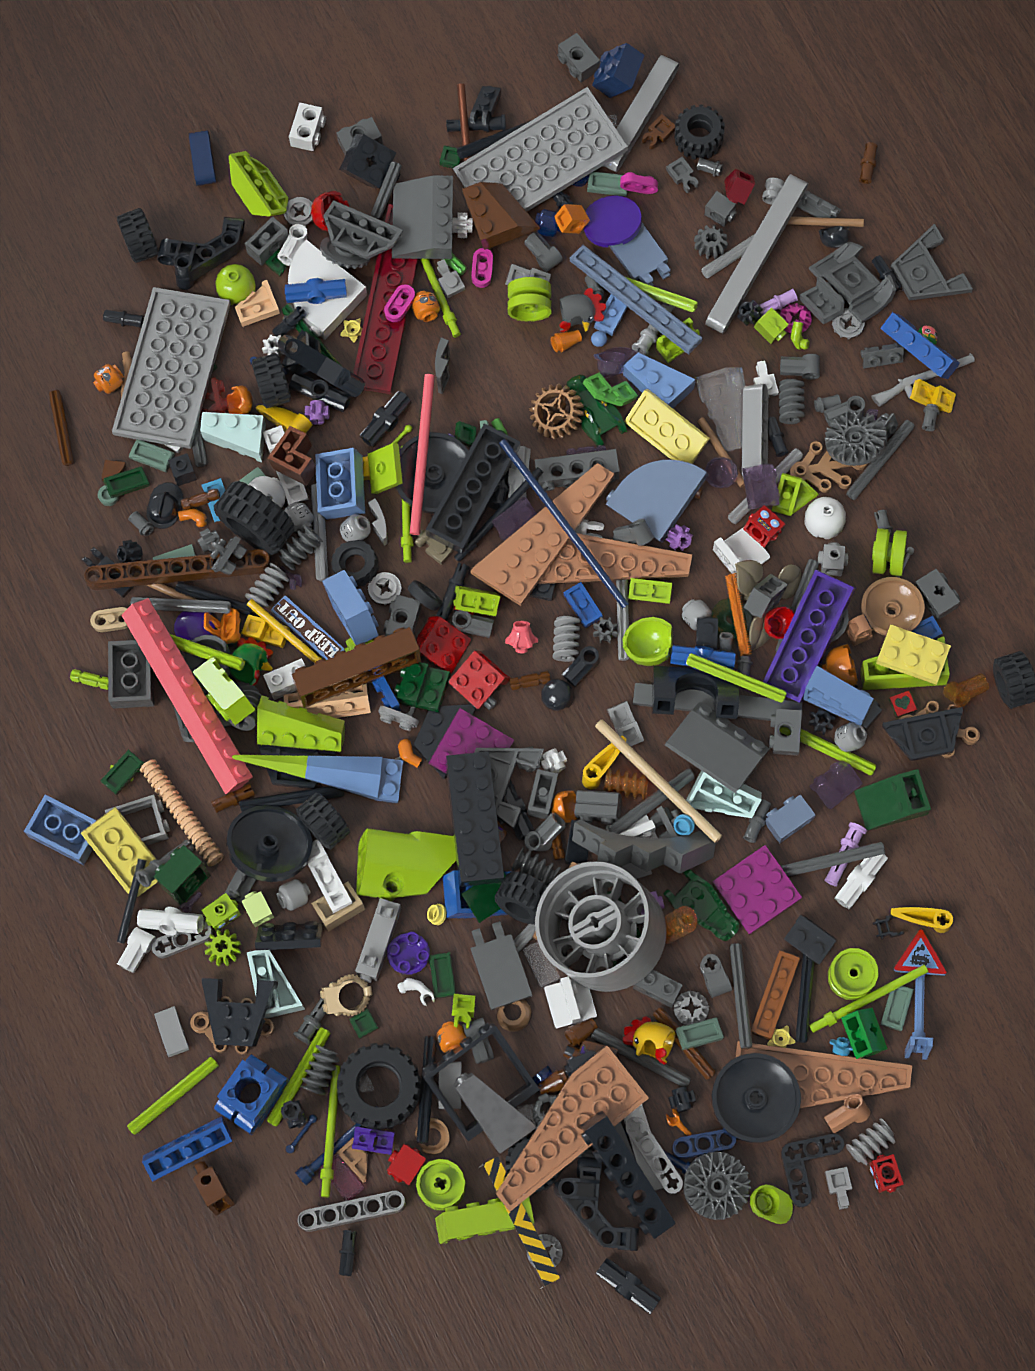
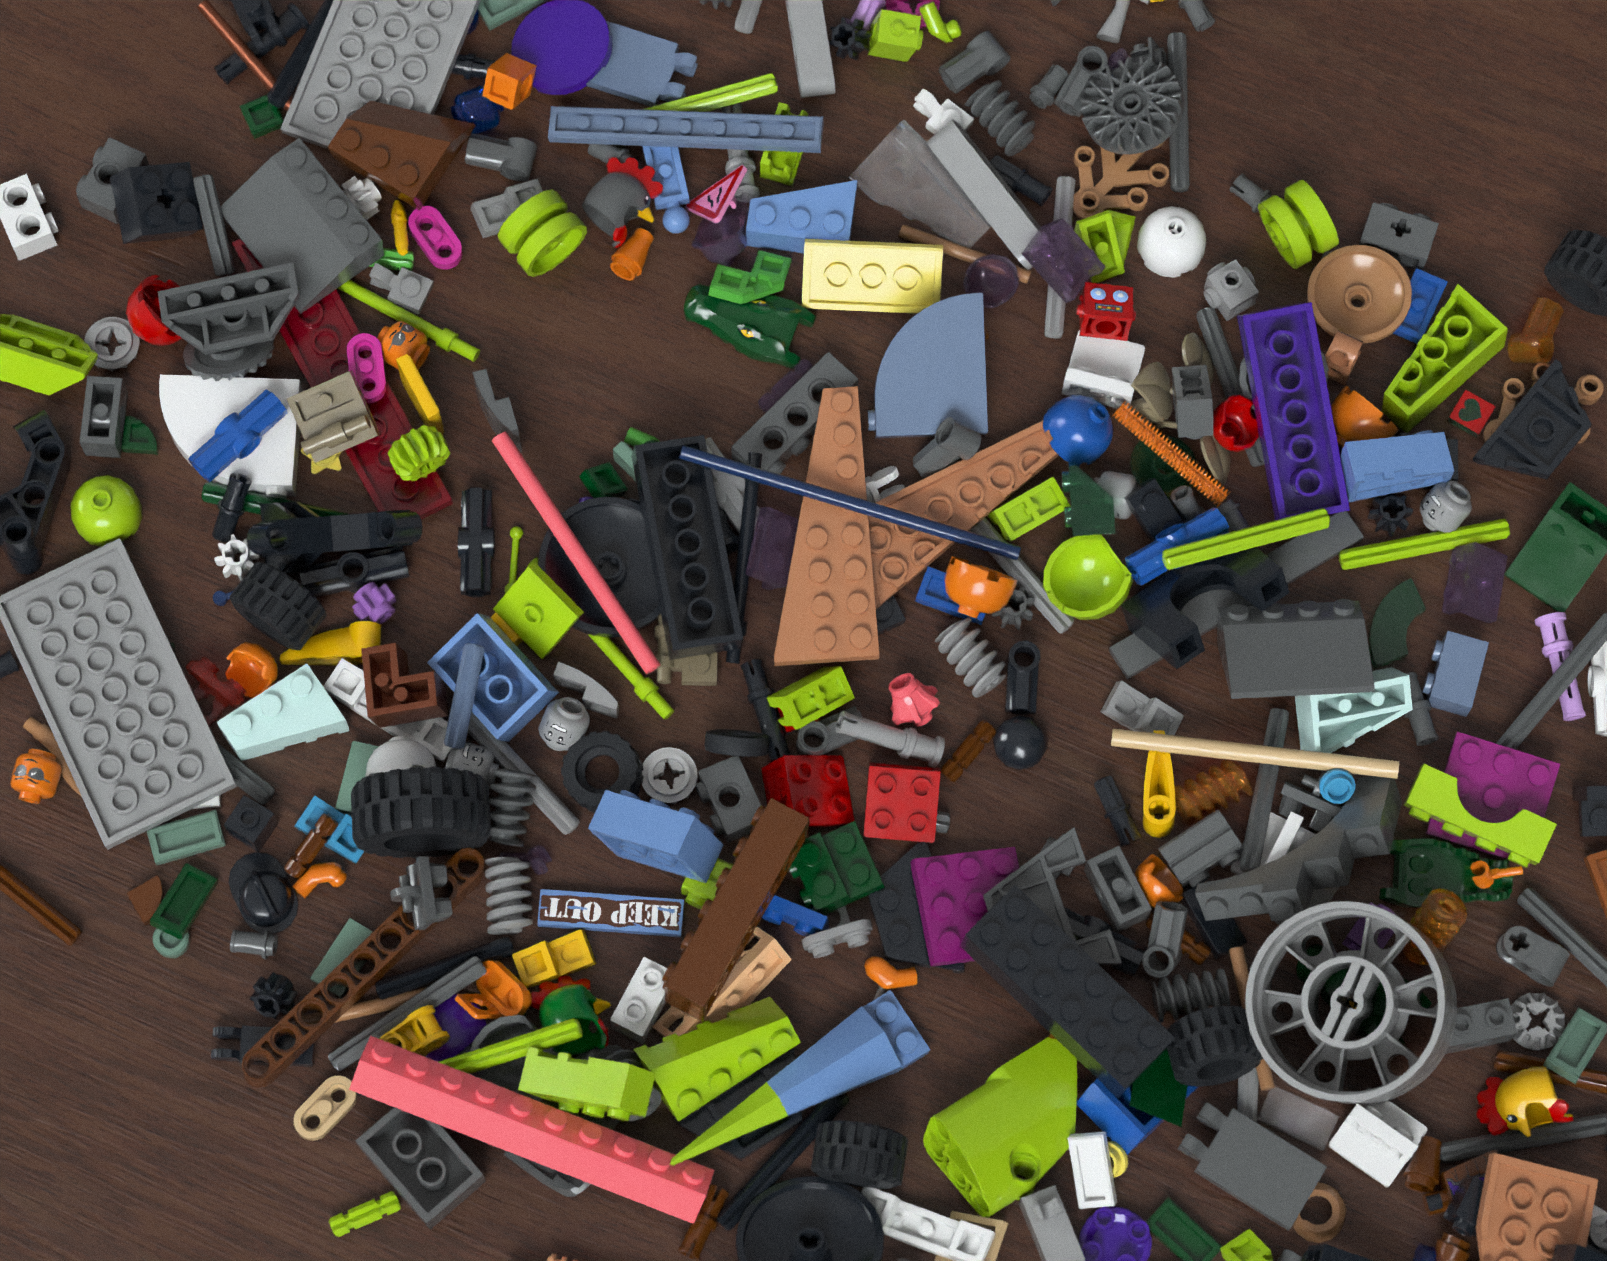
camera: 45 degrees left, 0 degrees up
dark grey gear [197,528,220,553] -> none
light nougat wing [235,280,280,327] -> none
yellow bar [247,599,322,663] -> none
white piece [278,224,307,266] -> none
medium nougat gear [529,384,584,439] -> none
white gear [541,748,567,773] -> none
medium lavender gear [666,524,693,551] -> none
dark grey brick [769,709,802,756] -> none
light yellow plate [876,625,951,685] -> none
none -> dark tan plate [286,370,381,463]
none -> yellow piece [379,1005,450,1056]
none -> lime gear [388,425,450,481]
none -> yellow piece [391,200,409,256]
none -> yellow tile [396,354,444,435]
none -> sand blue axle [444,643,484,749]
none -> piece [685,165,747,223]
none -> light grey pin [836,710,945,768]
none -> orange cylinder [944,556,1018,618]
none -> blue cylinder [1043,395,1114,466]
none -> clear green slope [1062,462,1115,536]
none -> white tile [1068,1131,1117,1209]
none -> black axle [1094,775,1142,847]
none -> clear green tile [1369,578,1426,669]
none -> lime arch [1403,764,1557,868]
none -> orange hand [1470,861,1523,889]

